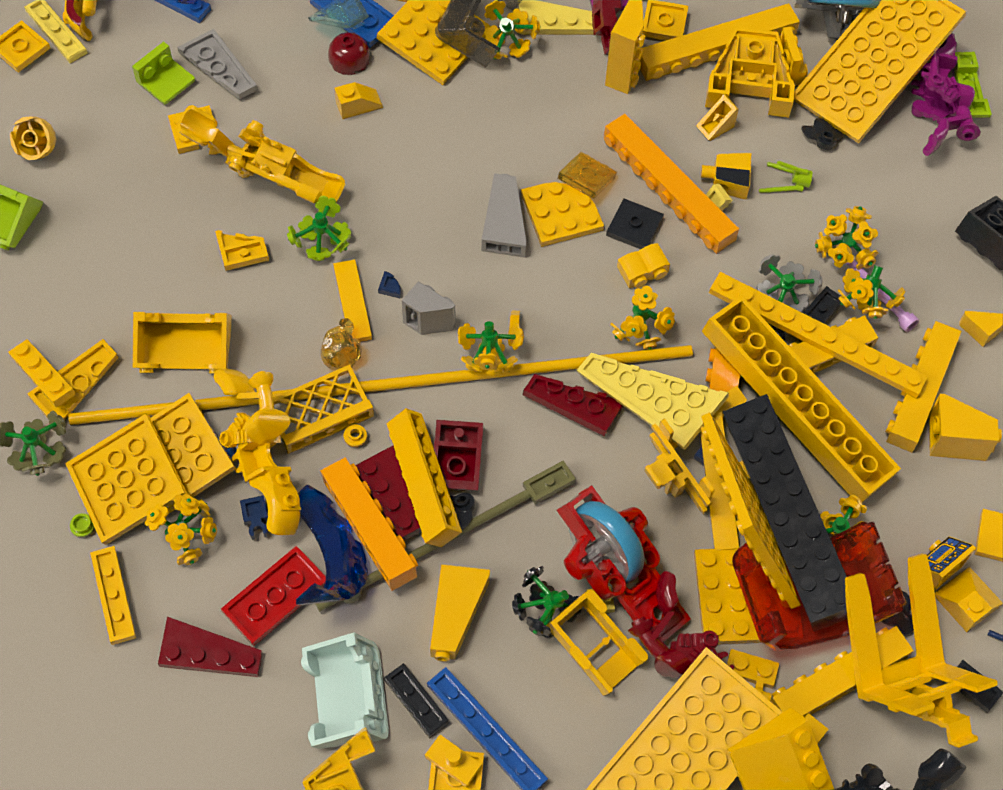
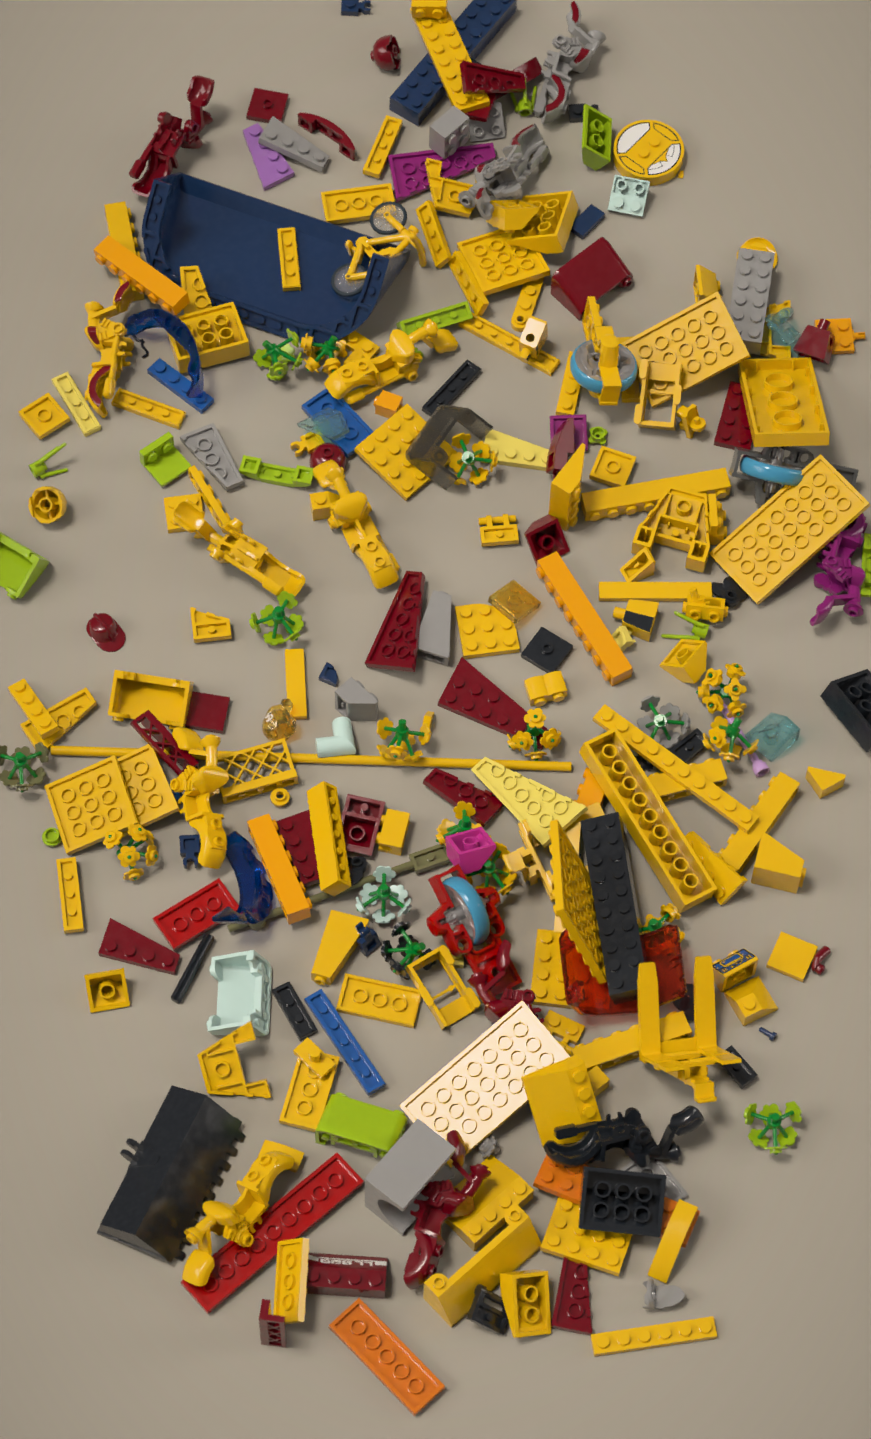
camera: 10 degrees right, 0 degrees up
none -> lime plant [28,443,68,479]
none -> yellow slope [84,968,130,1013]
none -> dark red piece [86,613,125,652]
none -> yellow tile [111,388,186,430]
none -> dark red fence [130,710,199,776]
none -> black axle [171,933,214,1004]
none -> dark red tile [185,691,230,734]
none -> yellow plate [188,465,231,534]
none -> lime slope [239,455,314,487]
none -> yellow plate [290,429,325,457]
none -> yellow piece [313,460,400,589]
none -> light aqua brick [315,717,356,758]
none -> yellow tile [336,973,421,1028]
none -> light aqua plant [355,866,412,924]
none -> dark blue plate [355,922,381,957]
none -> dark red wing [365,571,425,672]
none -> yellow brick [375,808,410,856]
none -> yellow plant [435,801,491,847]
none -> dark red wing [438,657,549,750]
none -> dark pink slope [445,827,496,874]
none -> plant [464,842,517,898]
none -> yellow plate [478,514,519,547]
none -> dark red slope [524,514,570,566]
none -> yellow tile [598,582,712,602]
none -> yellow slope [659,639,707,684]
none -> yellow brick [682,587,728,623]
none -> yellow wing [685,831,748,905]
none -> clear light blue slope [745,712,800,762]

